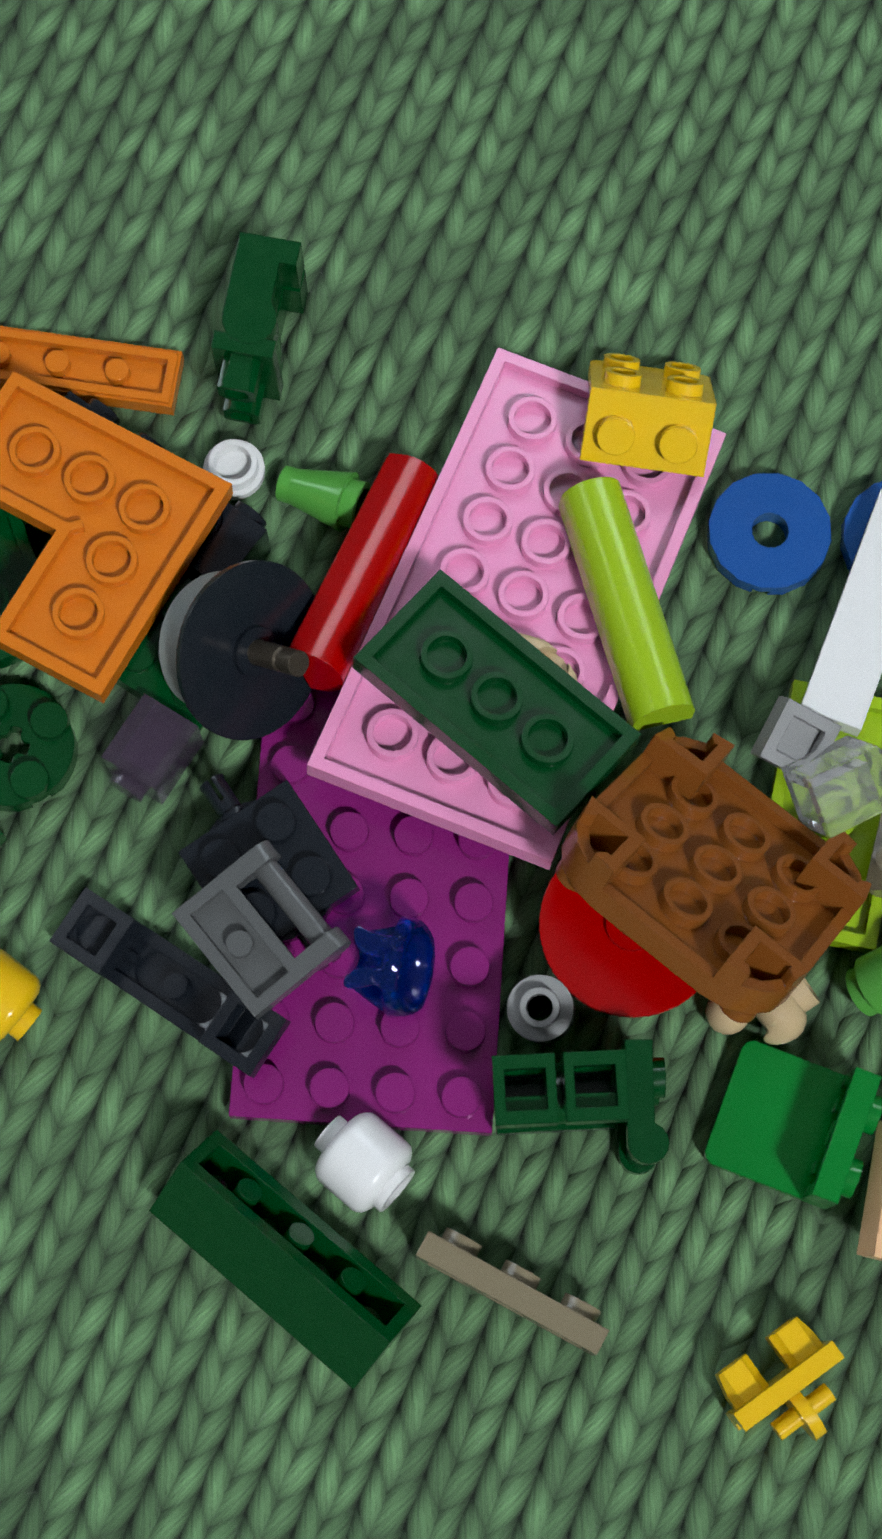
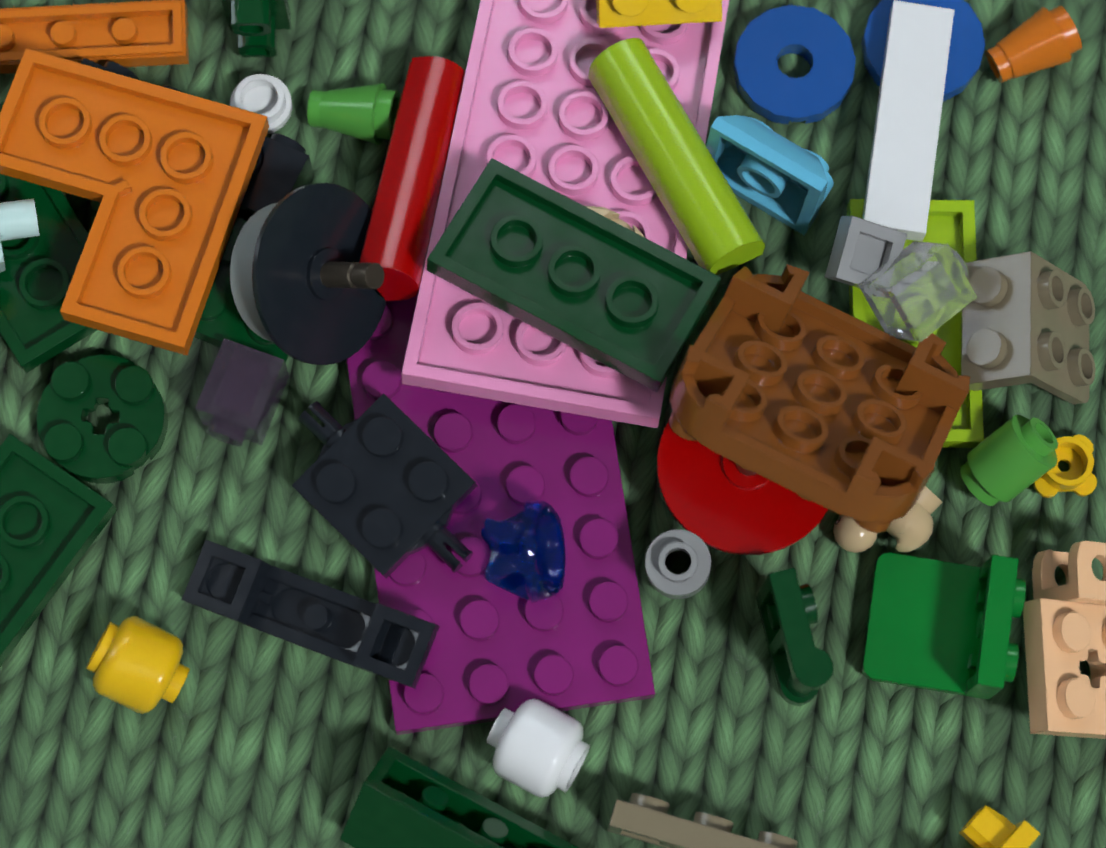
camera: 15 degrees left, 0 degrees up
dark grey plate [172,840,351,1019] -> none
dark green hips [492,1049,631,1135] -> none
none -> medium azure slope [706,115,834,236]

